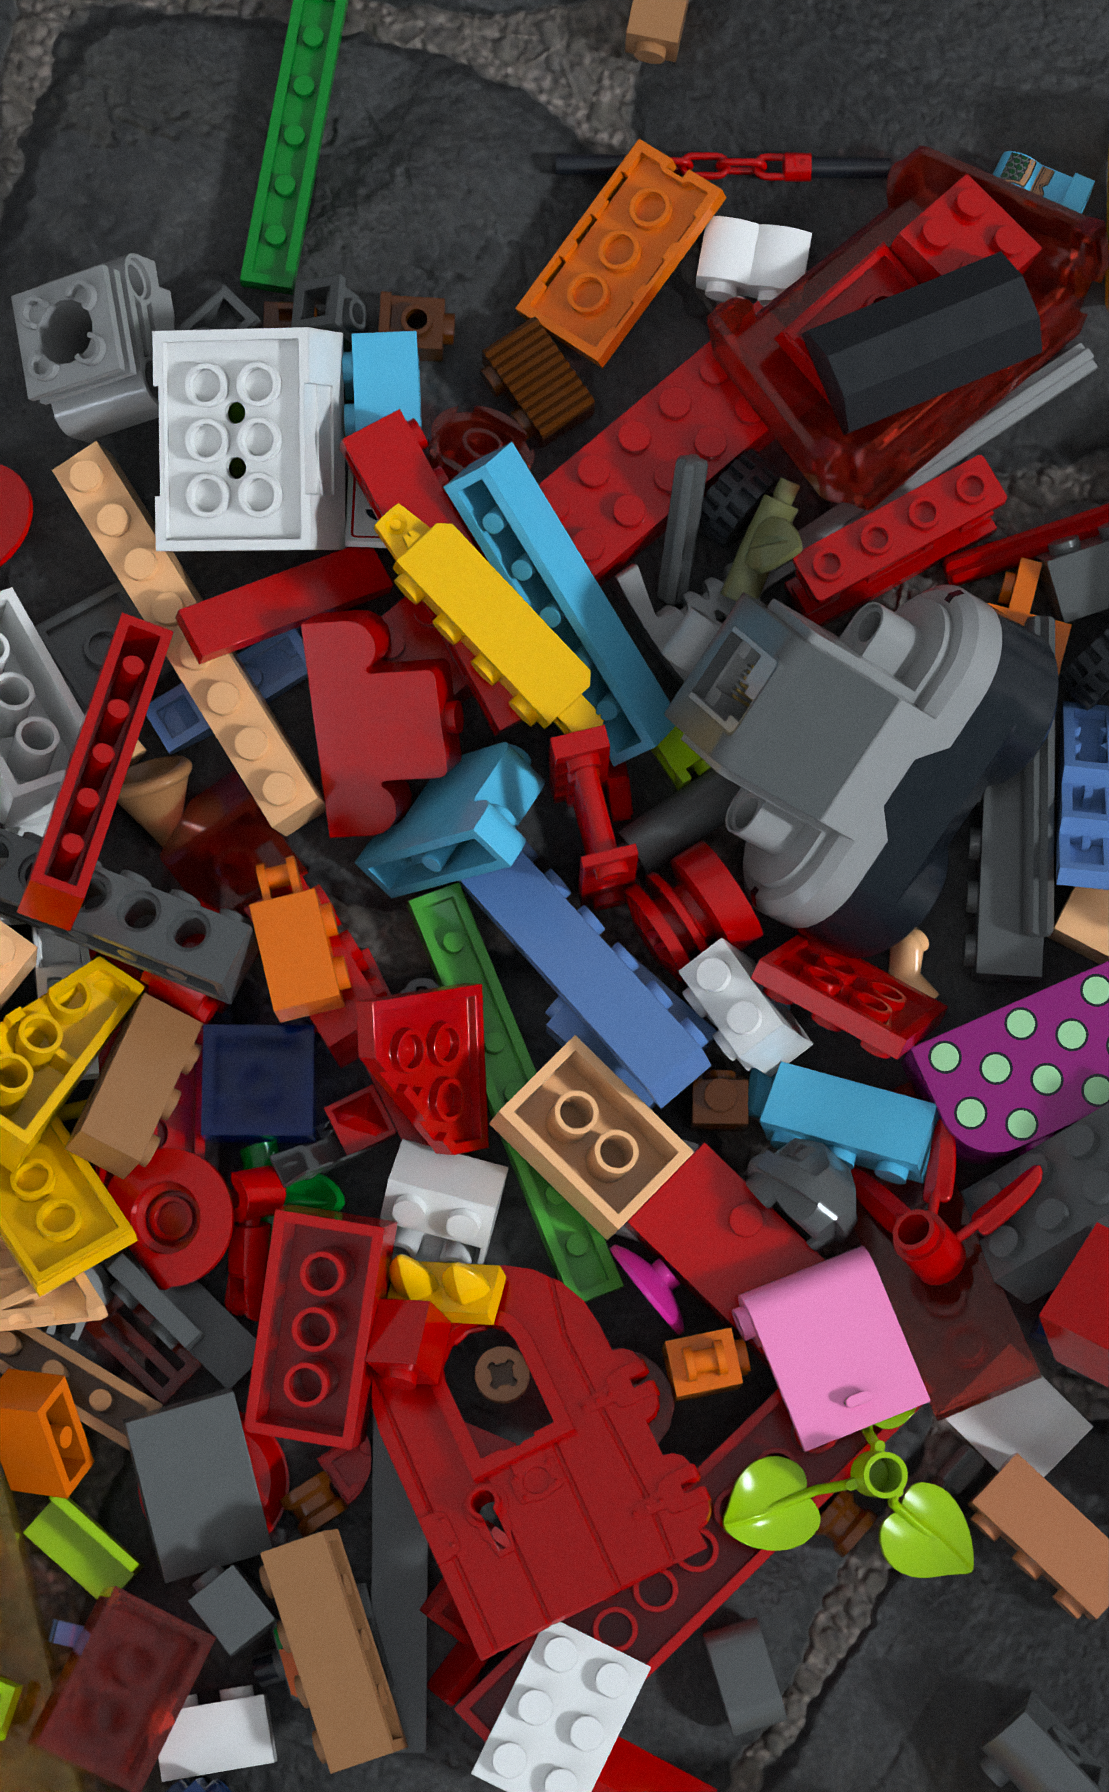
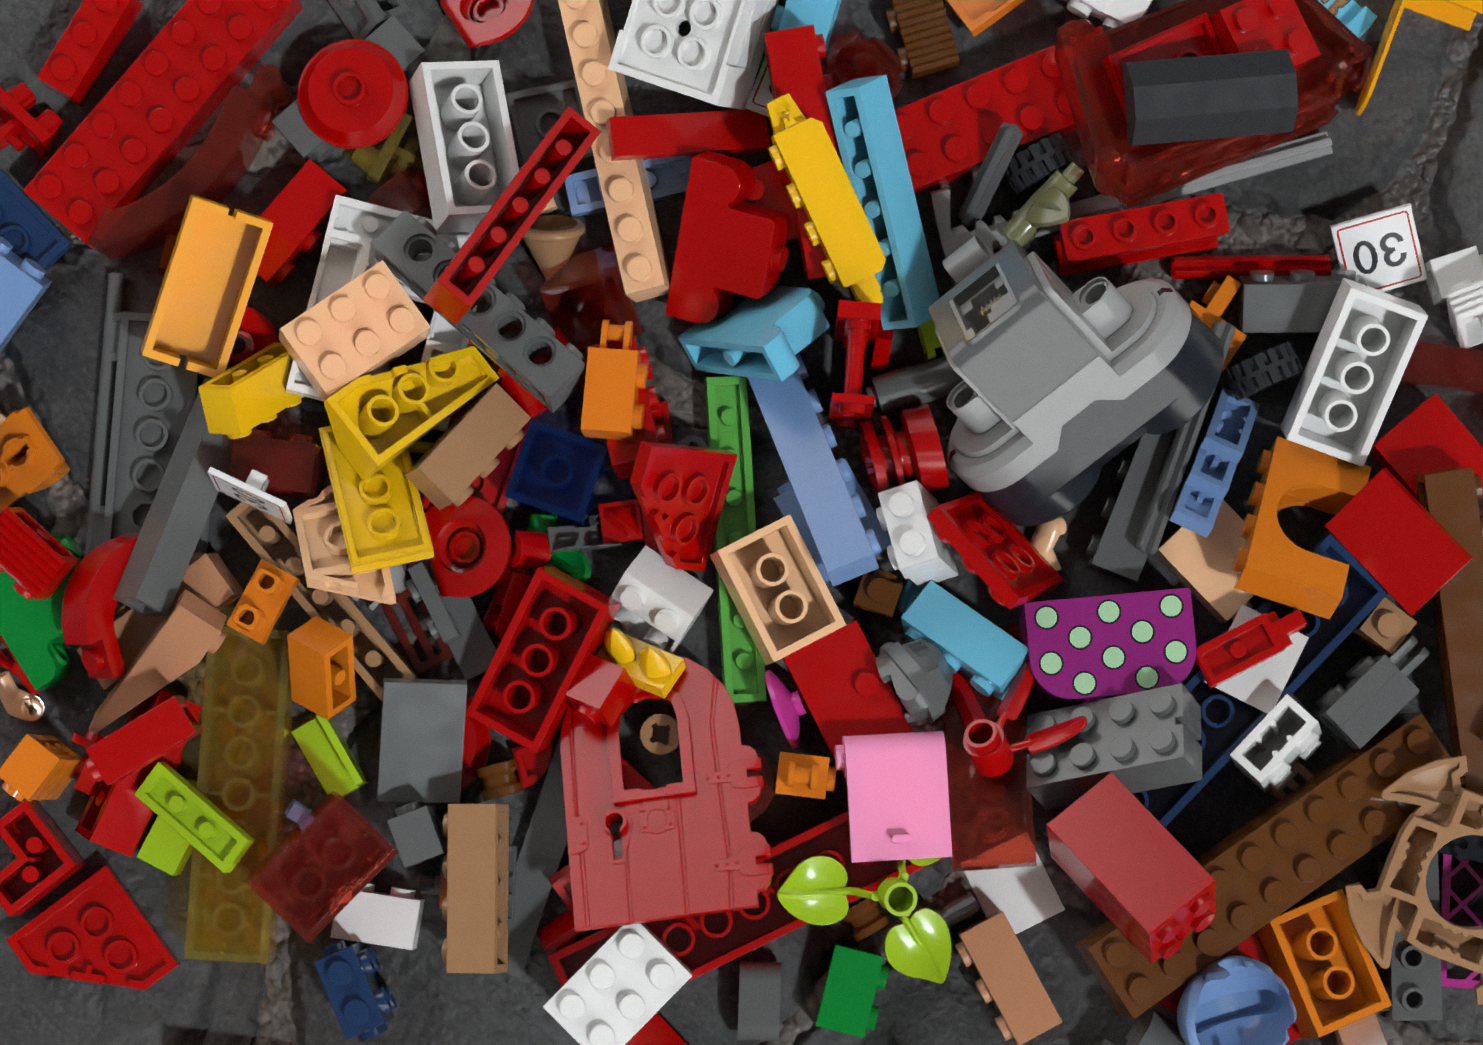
camera: 25 degrees right, 5 degrees up
none -> green brick [815,943,889,1038]

